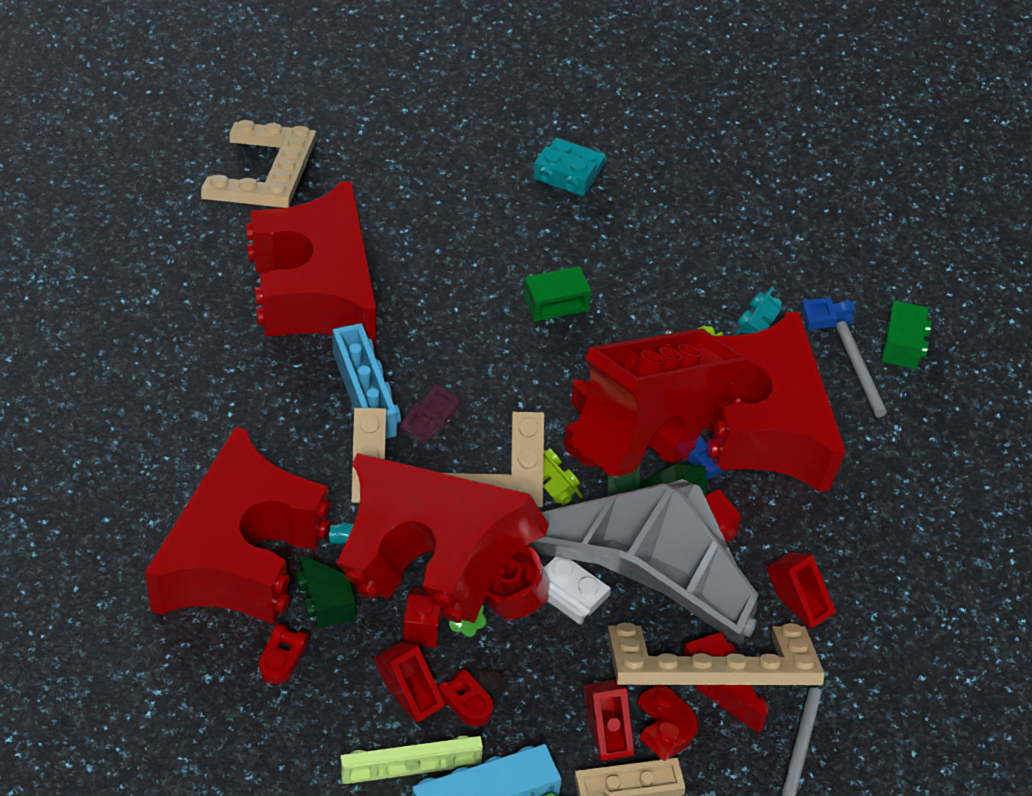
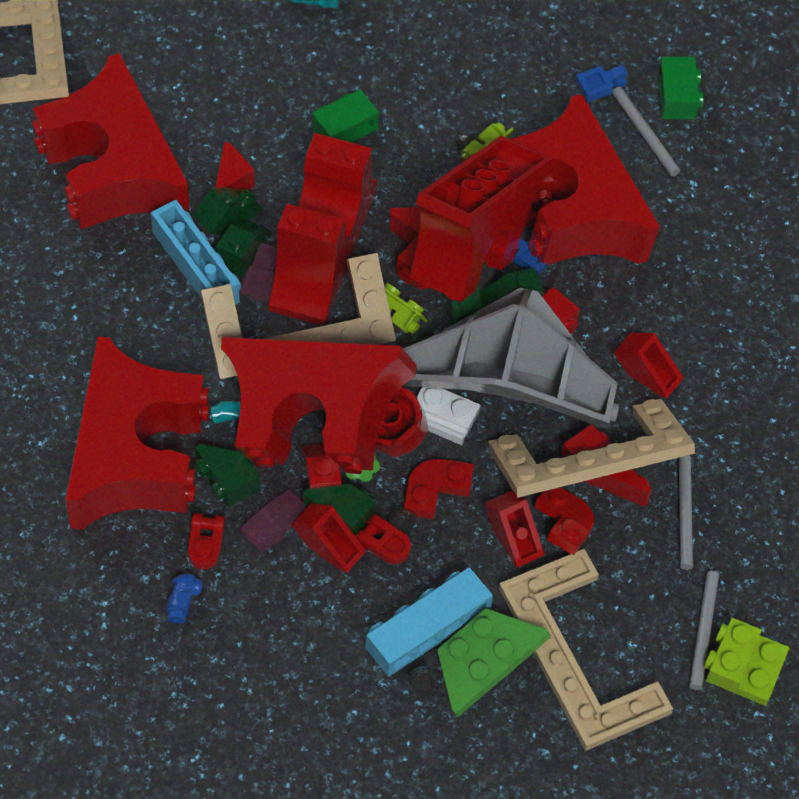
camera: 15 degrees left, 10 degrees up
yellowish green plate [341,736,483,784] -> none
teal hinge [734,286,782,335] -> none
none -> blue arm [165,573,203,624]
none -> dark green slope [193,187,263,234]
none -> red slope [215,142,255,190]
none -> dark green slope [216,219,271,277]
none -> clear pink slope [240,490,307,552]
none -> red piece [268,133,378,326]
none -> dark green slope [303,484,376,535]
none -> red plate [403,459,474,519]

